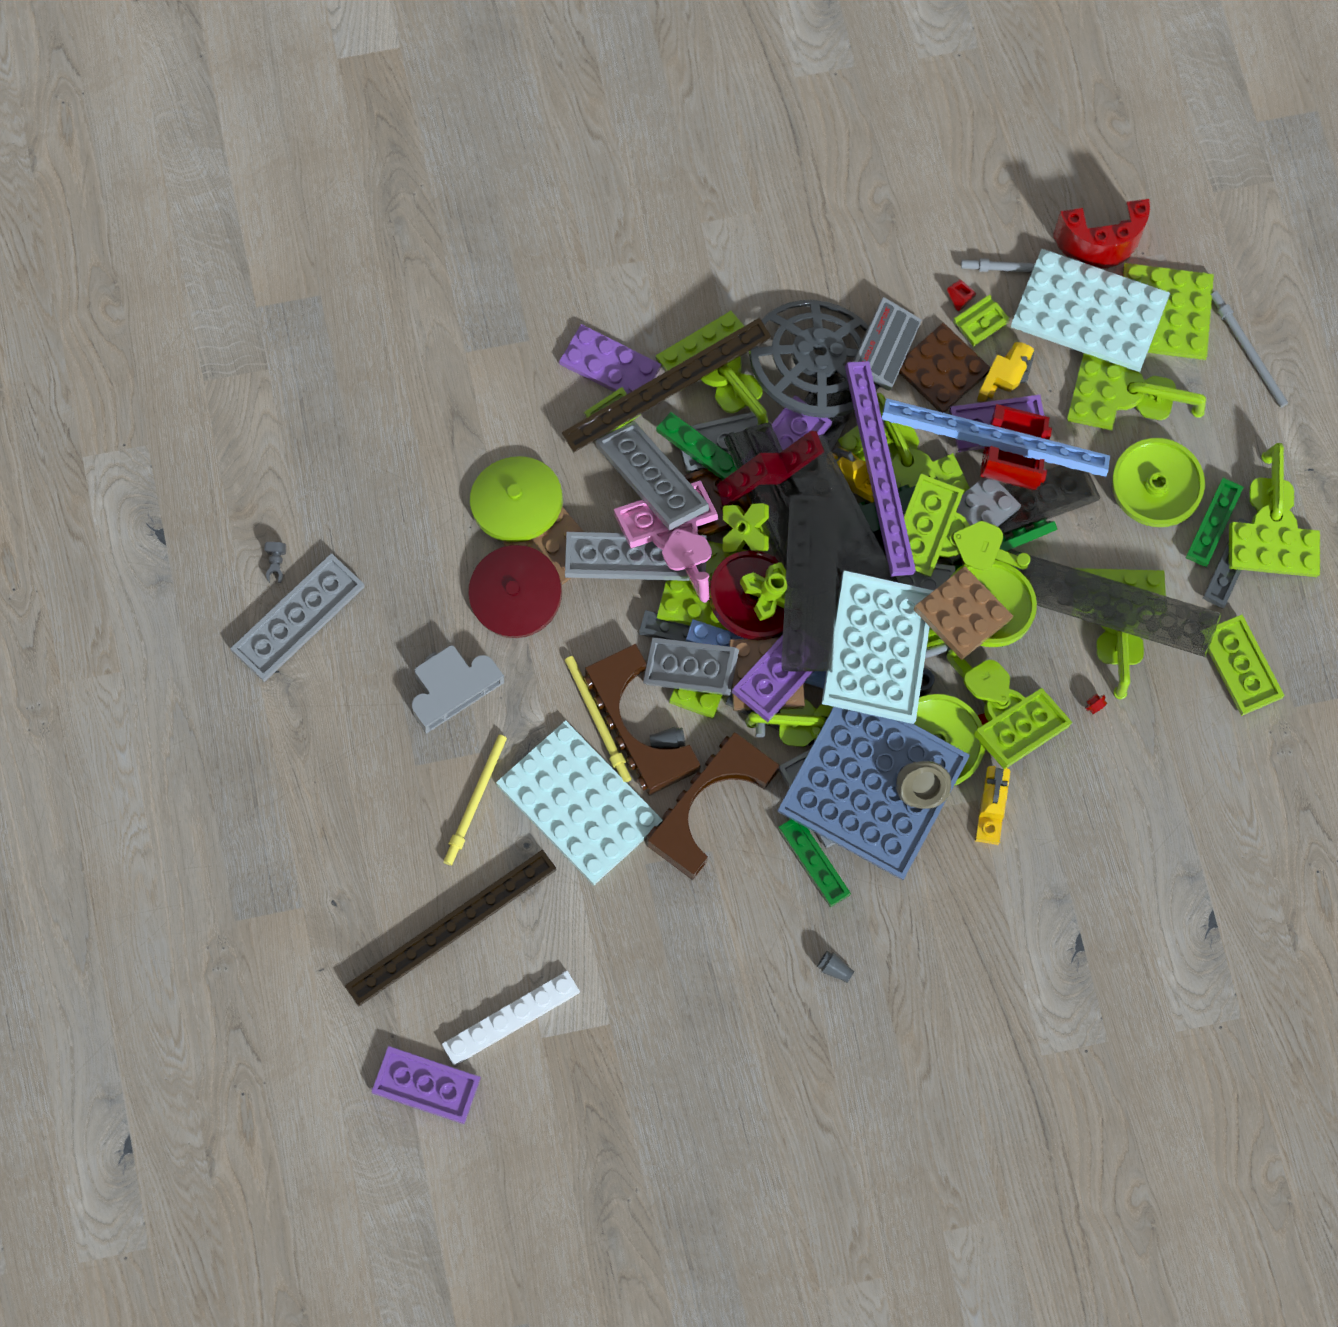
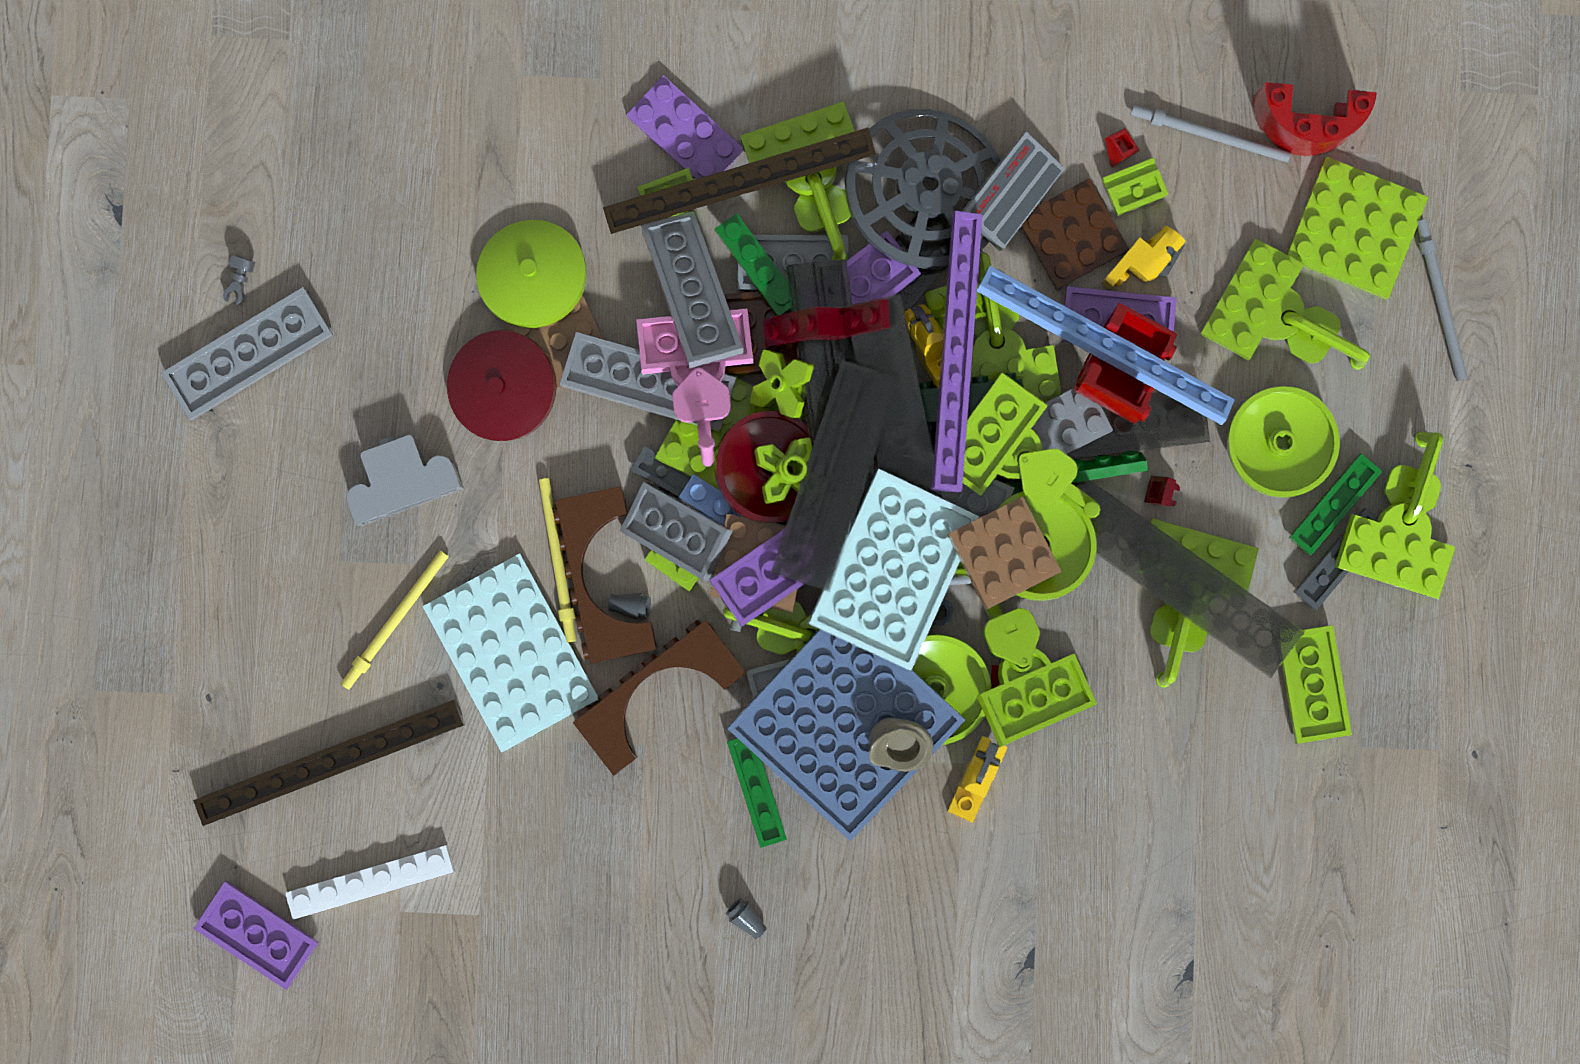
camera: 20 degrees right, 15 degrees up
light aqua plate [1011,249,1170,372] -> none
red plate [1085,694,1108,715] -> none
none -> dark red tile [1144,475,1180,507]

